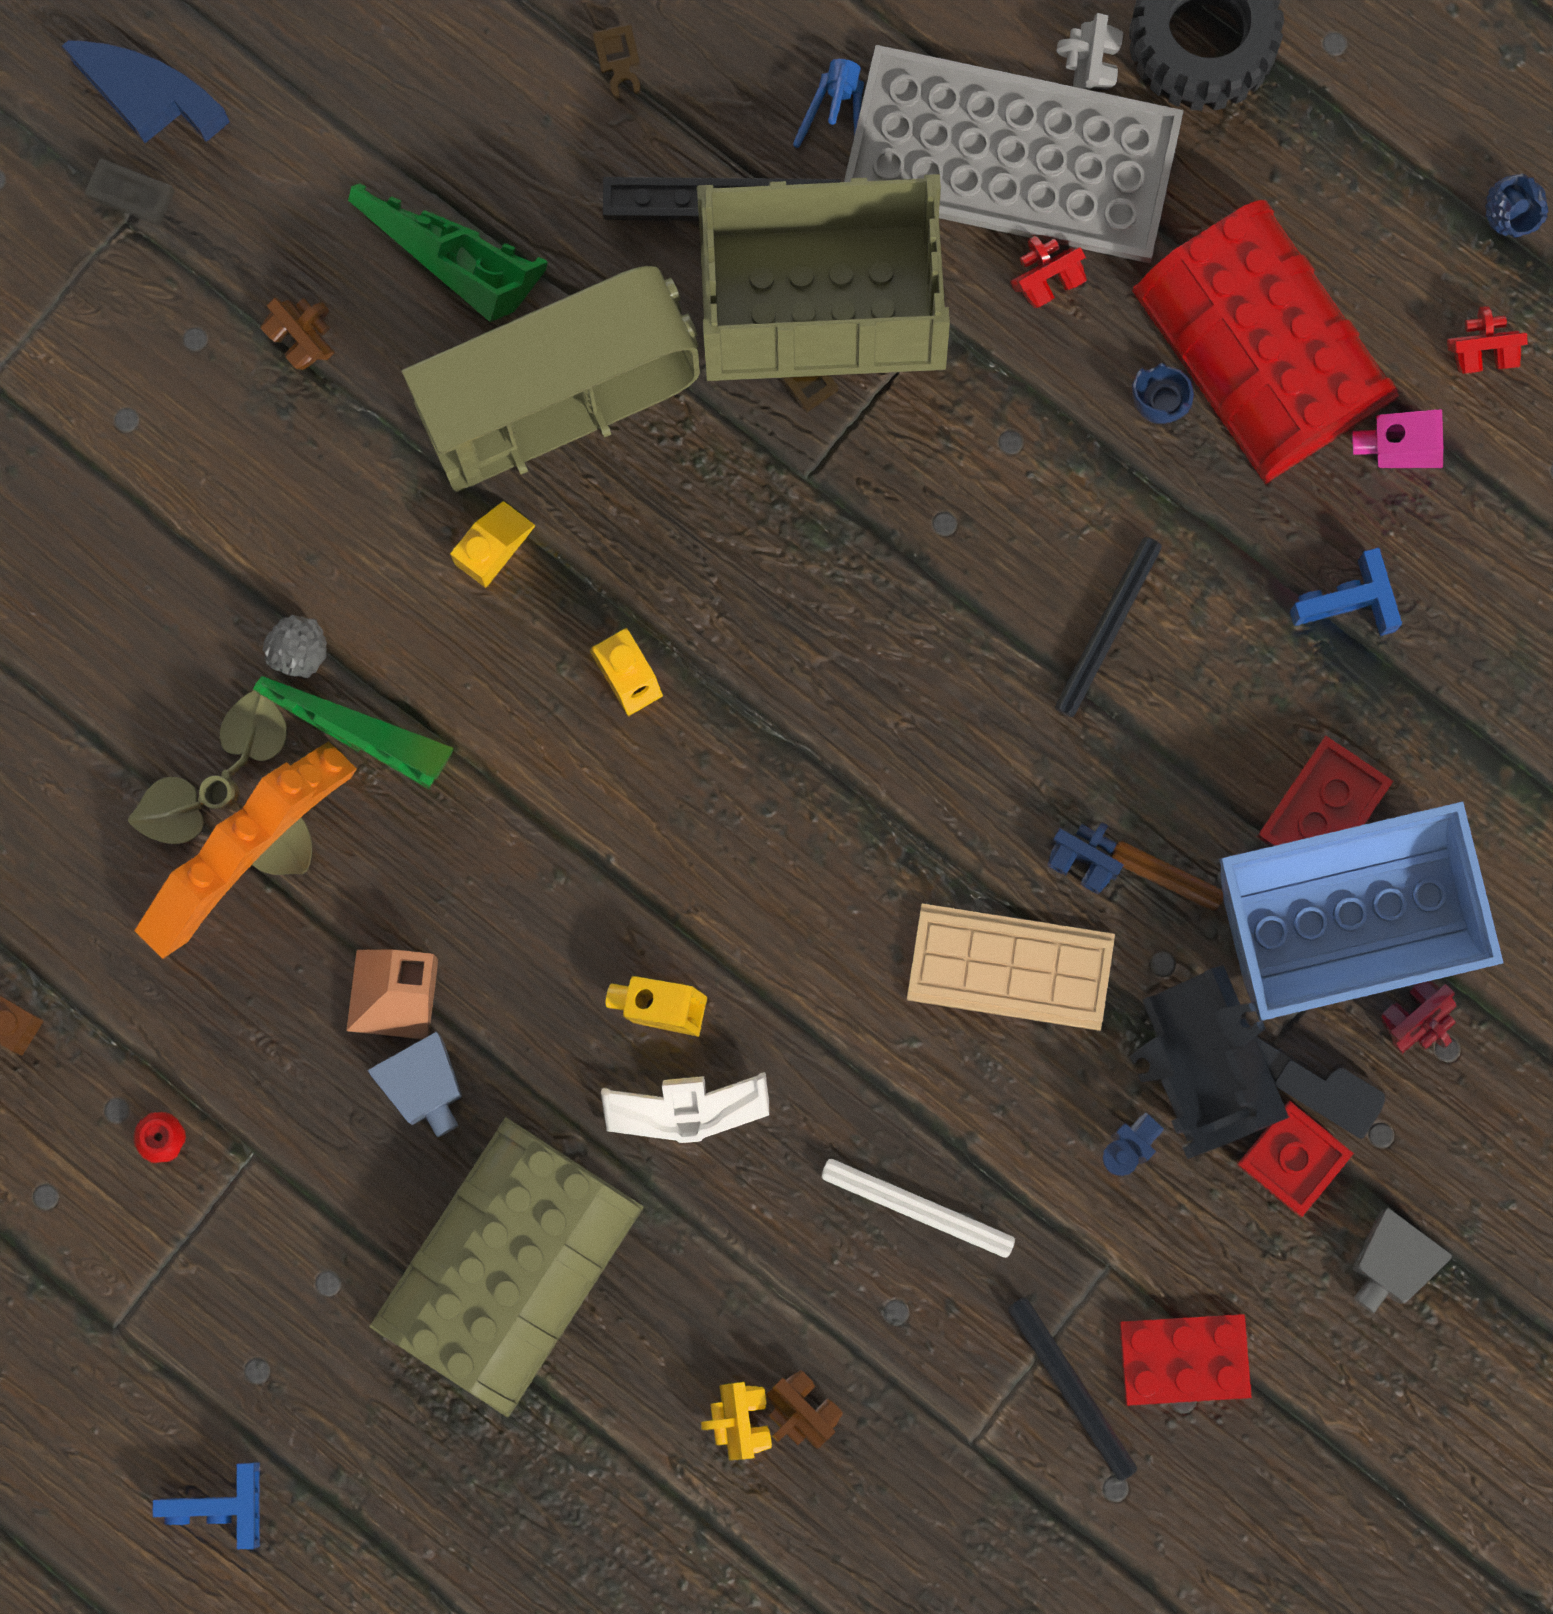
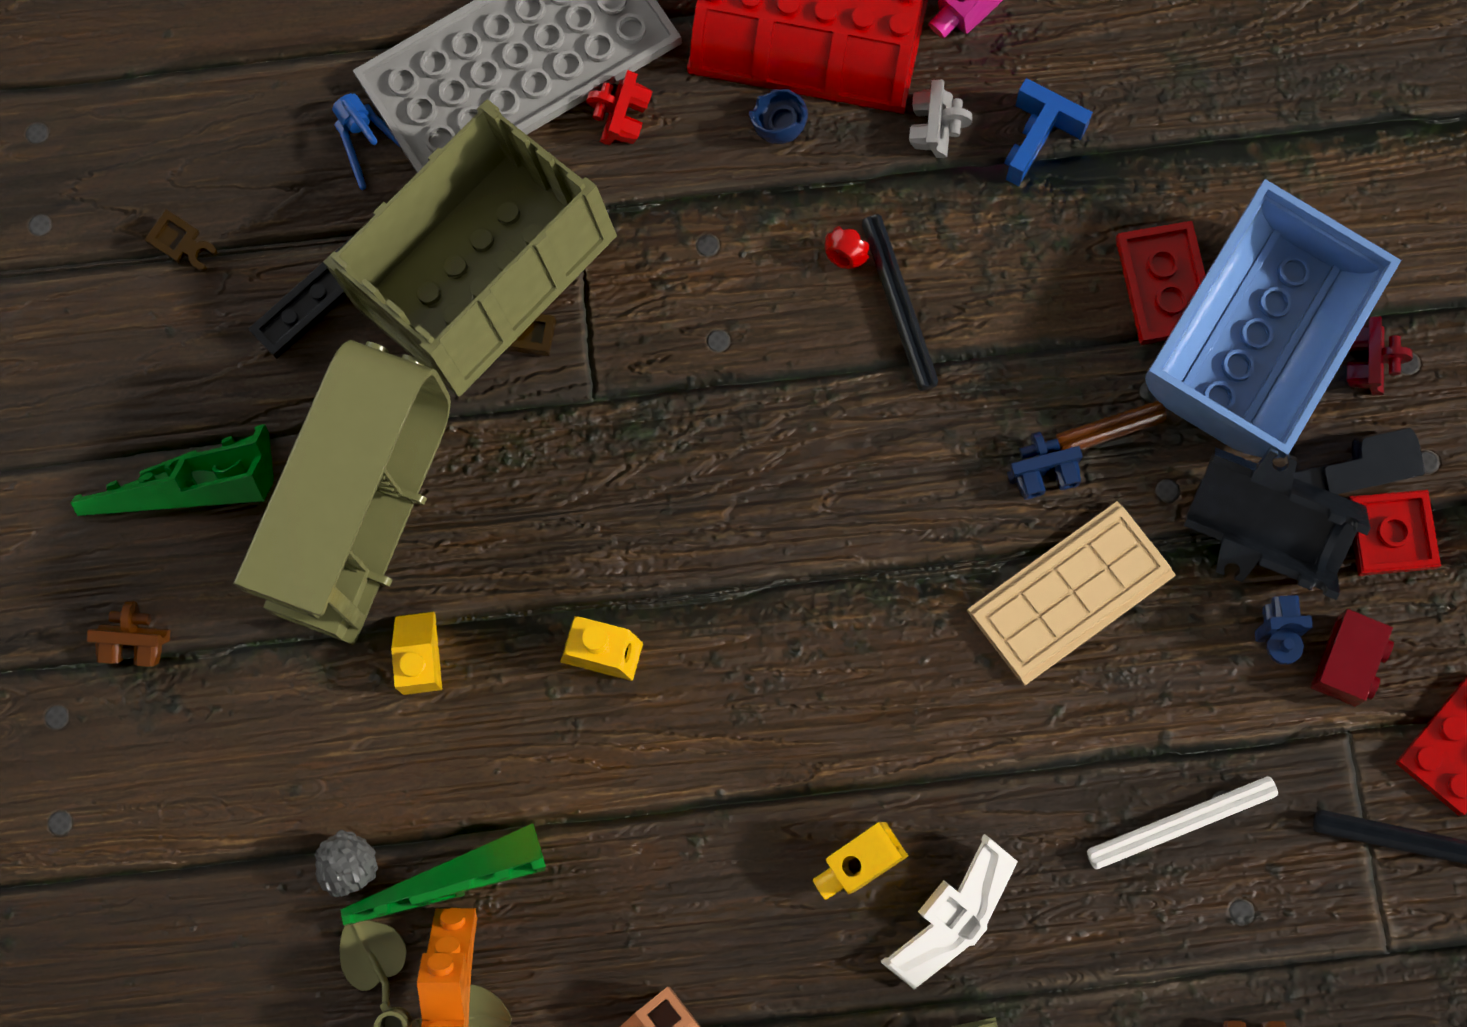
camera: 40 degrees left, 5 degrees down
none -> red plate [824,226,869,269]
none -> light grey hips [909,79,972,158]
none -> dark red brick [1310,609,1394,707]

